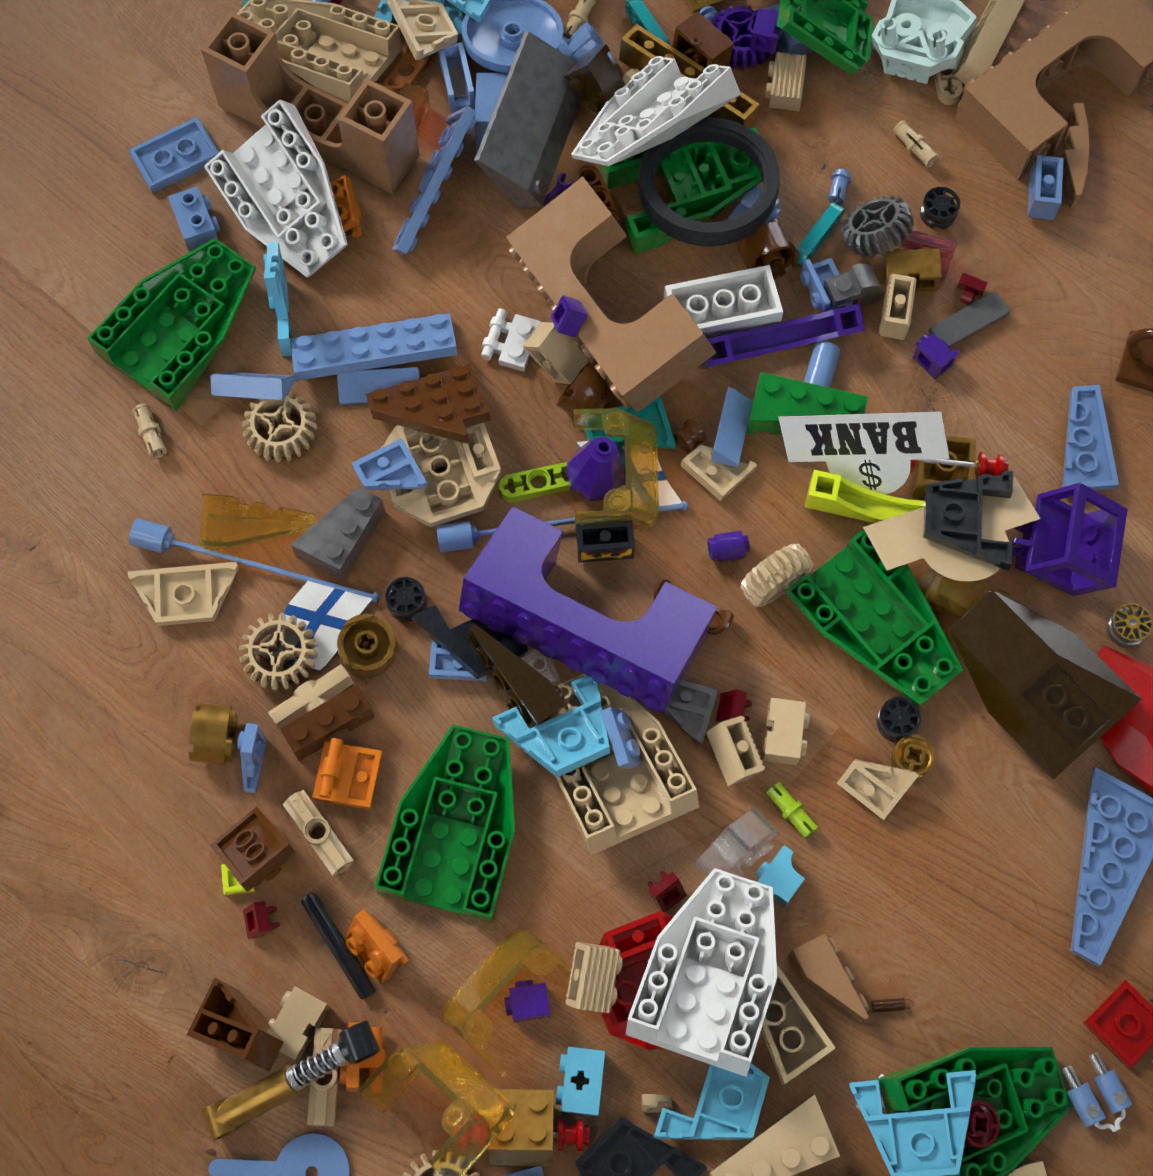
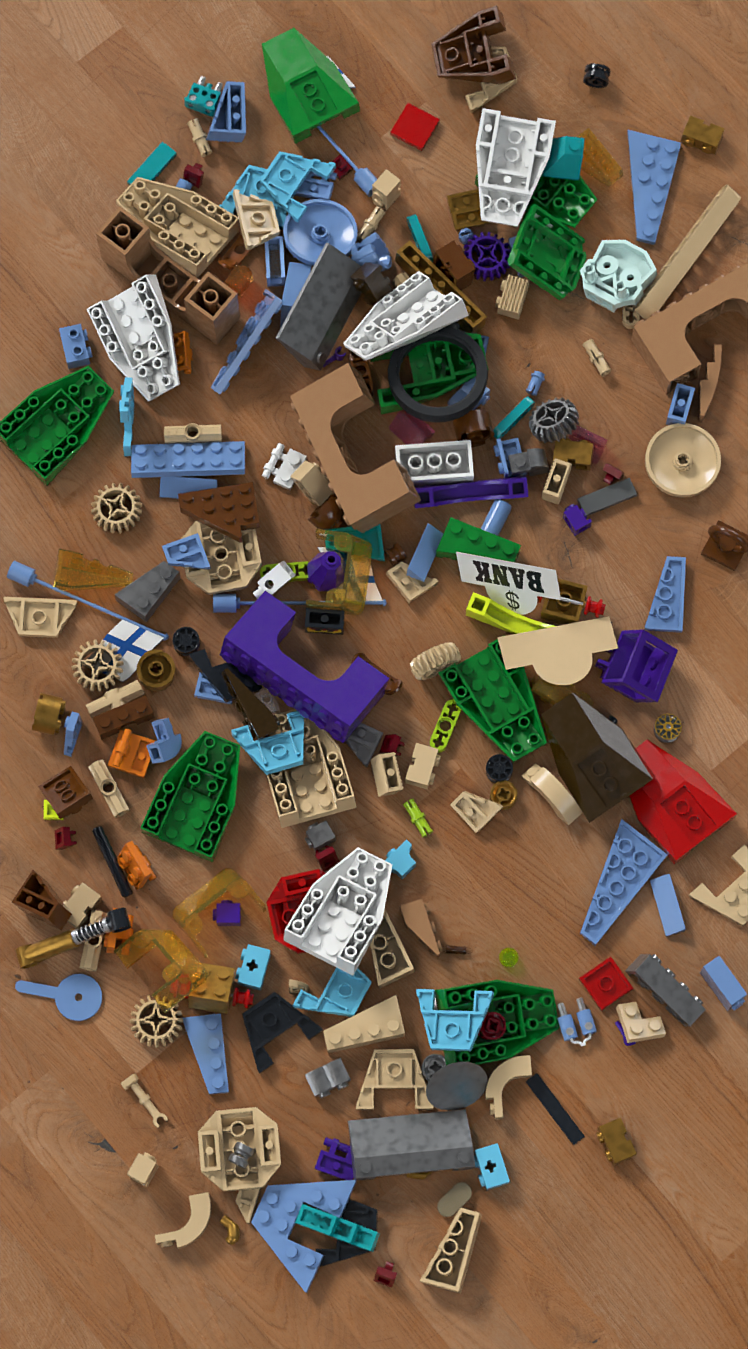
camera: 10 degrees right, 5 degrees up
medium blue tile [128,117,219,194] -> none
tan pin [132,404,167,458] -> none
medium blue slope [211,372,296,400] -> none
dark purple slope [550,295,588,337] -> none
tan brick [565,942,622,1013] -> none
medium blue plate [600,707,641,769] -> none
clear brick [694,808,779,877] -> none
dark purple brick [707,530,750,562] -> none
dark purple brick [750,8,781,54] -> none
black wheel [920,187,960,229] -> none
black wing [923,471,1013,570] -> none
none -> medium blue brick [146,718,182,764]
none -> tan piece [164,423,222,444]
none -> white torso [252,561,296,599]
none -> flat silver brick [304,821,336,852]
none -> clear pink panel [389,410,435,445]
none -> lime beam [430,699,461,753]
none -> clear neon green plate [499,948,519,967]
none -> tan arch [522,763,583,825]
none -> tan dish [645,423,721,497]

